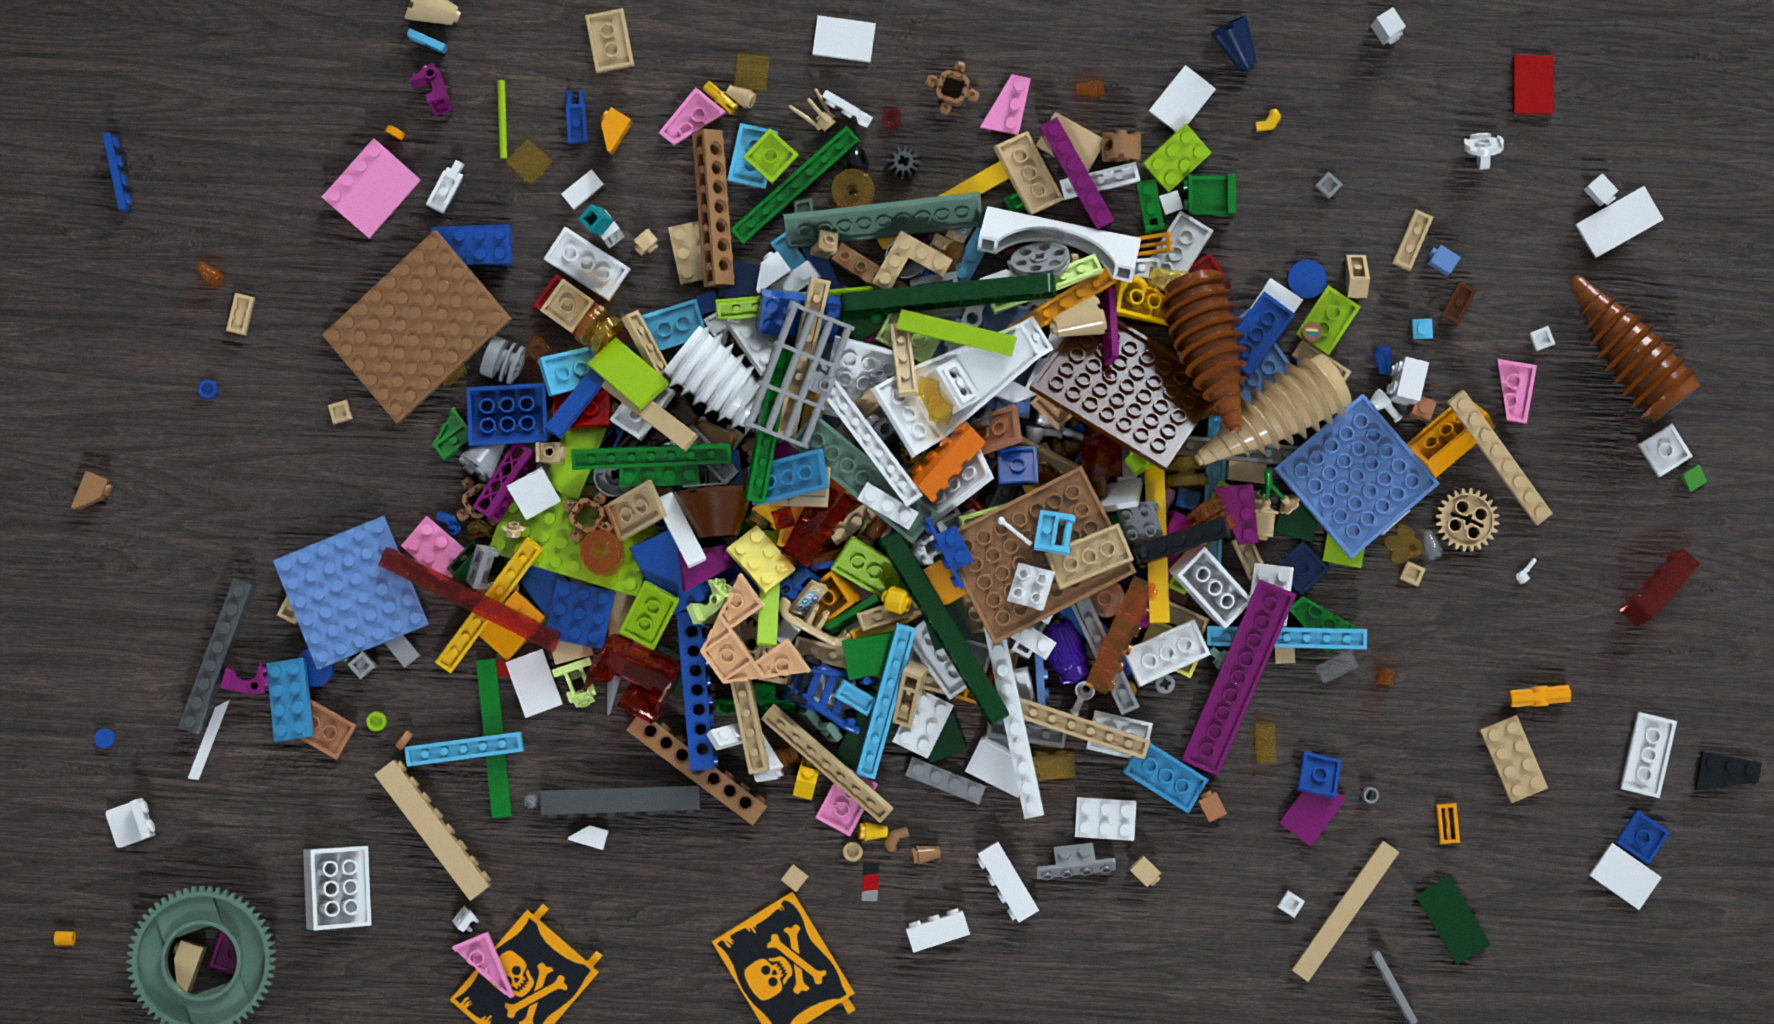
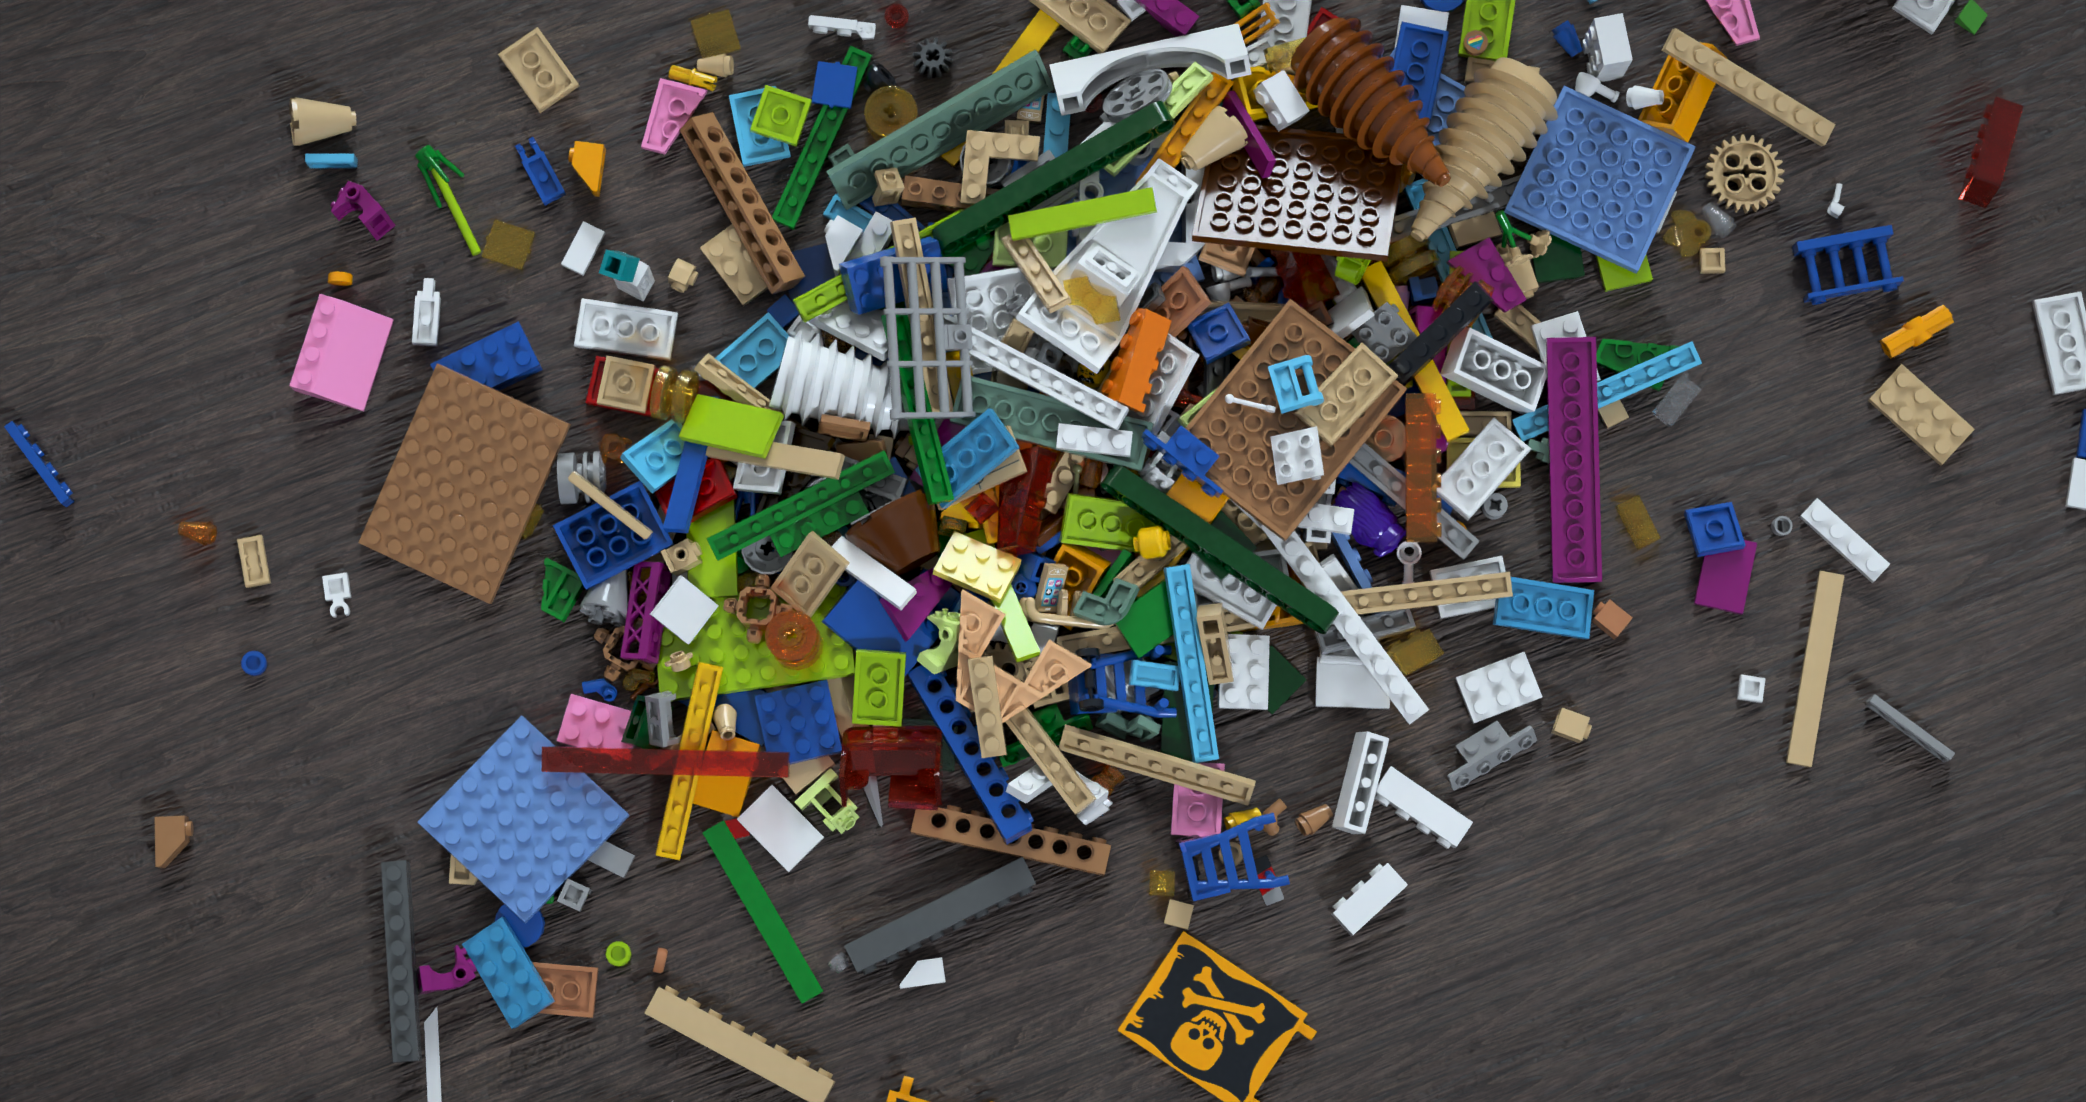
camera: 30 degrees left, 5 degrees down
tan tile [328,400,353,425] -> none
medium azure plate [404,732,524,767] -> none
tan plant [788,88,836,132] -> none
yellow slope [793,756,819,800] -> none
light grey plate [905,757,986,805] -> none
clear orange animal [945,241,966,272] -> none
dark blue tile [1277,540,1330,596] -> none
clear orange wheel [1375,667,1398,687] -> none
nougat brick [1408,396,1437,422] -> none
dark green tile [1415,876,1491,965] -> none
light orange tile [1435,803,1460,844] -> none
none -> white plate [322,572,351,618]
none -> green plant [415,145,464,208]
none -> tan tile [568,471,653,539]
none -> tan cone [712,704,737,740]
none -> blue piece [812,61,858,109]
none -> medium nougat tile [817,414,871,442]
none -> tan plate [967,655,1007,758]
none -> sand green plate [1073,578,1140,625]
none -> clear yellow tile [1149,870,1175,896]
none -> blue hand [1175,813,1290,902]
none -> white brick [1253,70,1310,132]
none -> white brick [1332,731,1389,834]
none -> white cone [1626,85,1664,110]
none -> blue fence [1792,225,1904,305]
none -> white plate [1800,498,1890,583]

